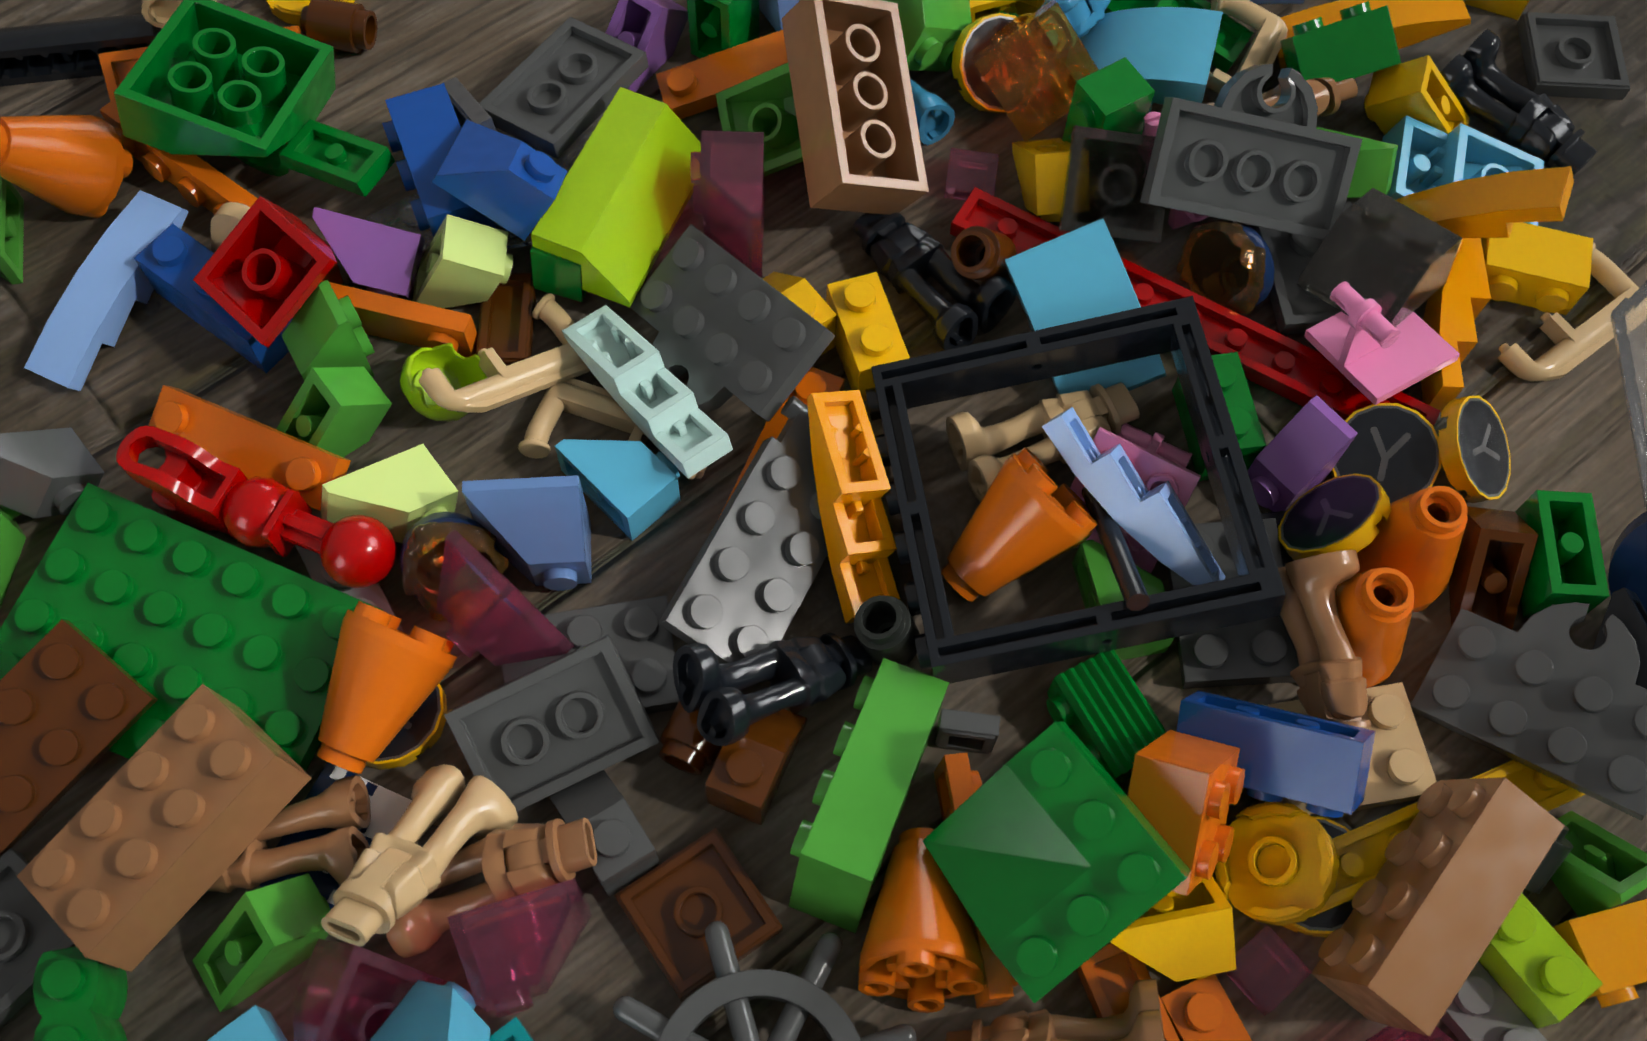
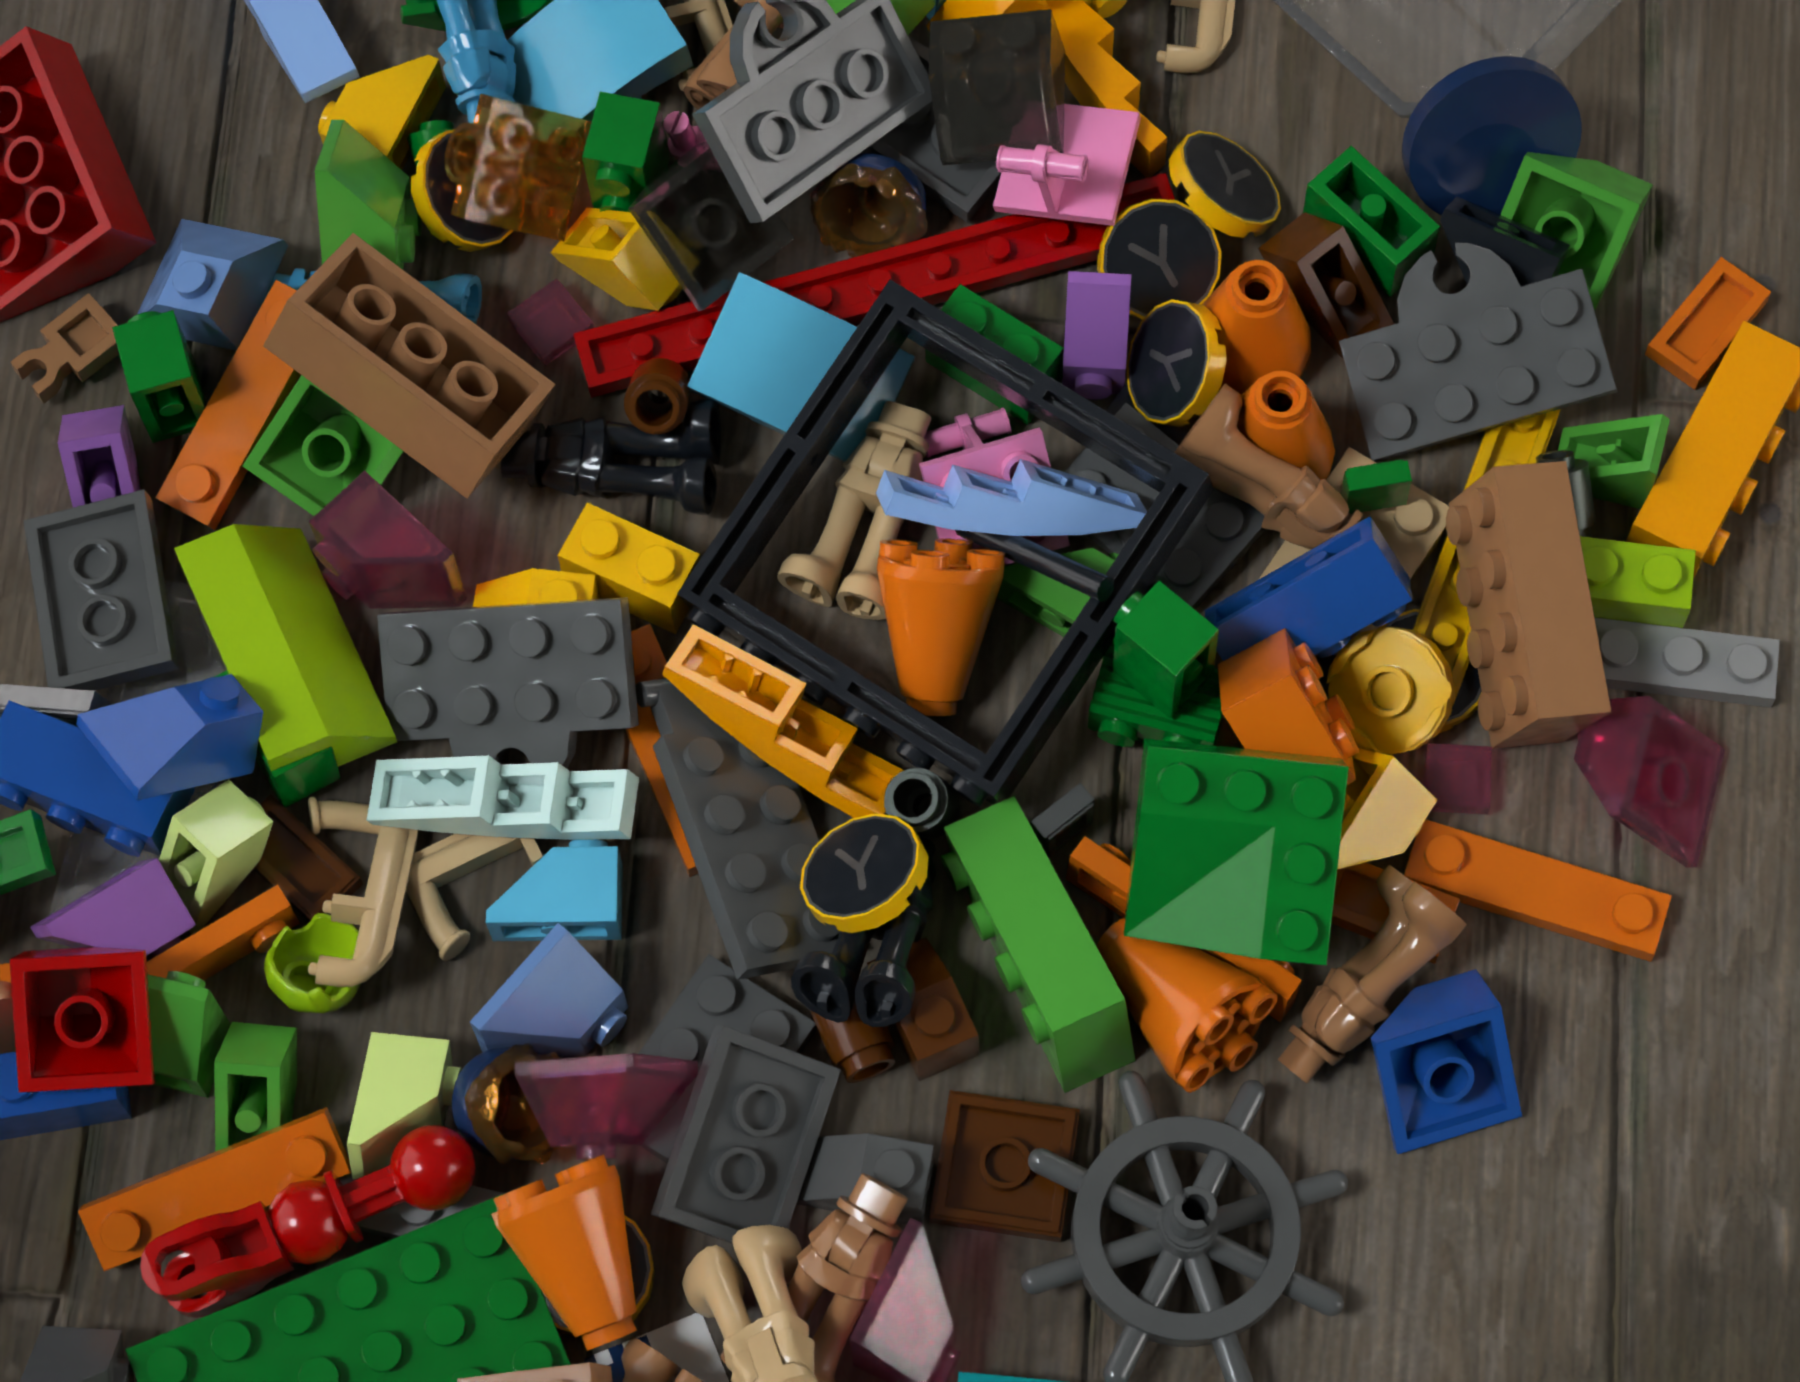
camera: 40 degrees left, 5 degrees up
none -> black tile [800,813,929,933]
none -> green brick [1112,581,1219,719]
none -> green tile [1340,459,1412,514]

